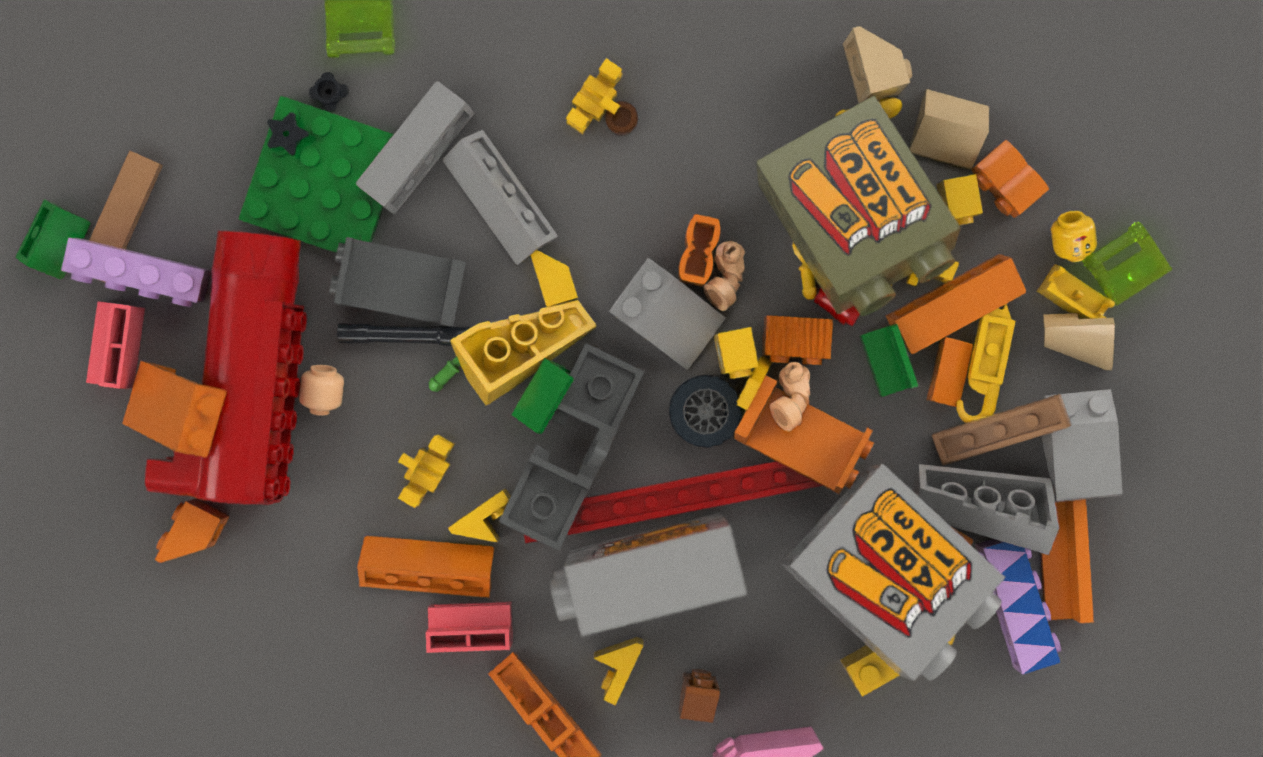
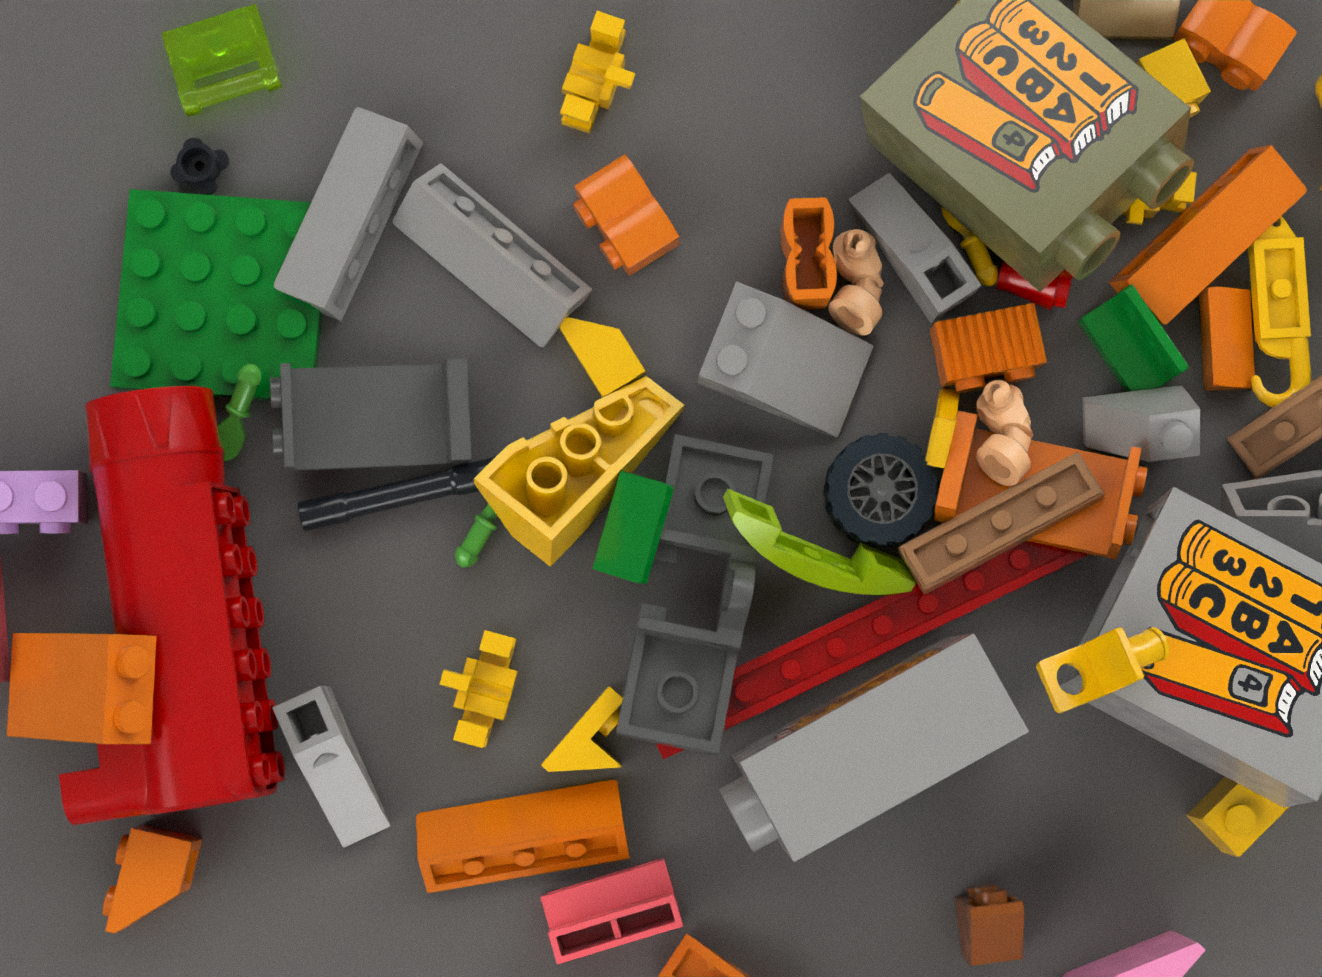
camera: 20 degrees left, 5 degrees down
black plate [267,112,309,156] -> none
light nougat head [299,365,344,415] -> none
yellow slope [594,637,644,706] -> none
reddish brown tile [605,101,638,136] -> none
yellow brick [714,327,759,379] -> none
none -> bright green piece [218,364,262,461]
none -> light grey slope [272,686,391,848]
none -> orange brick [572,154,680,277]
none -> lime slope [723,488,916,595]
none -> light grey slope [848,173,982,324]
none -> medium nougat tile [899,452,1105,595]
none -> yellow bracket [1036,627,1169,713]
none -> light grey slope [1082,385,1200,462]

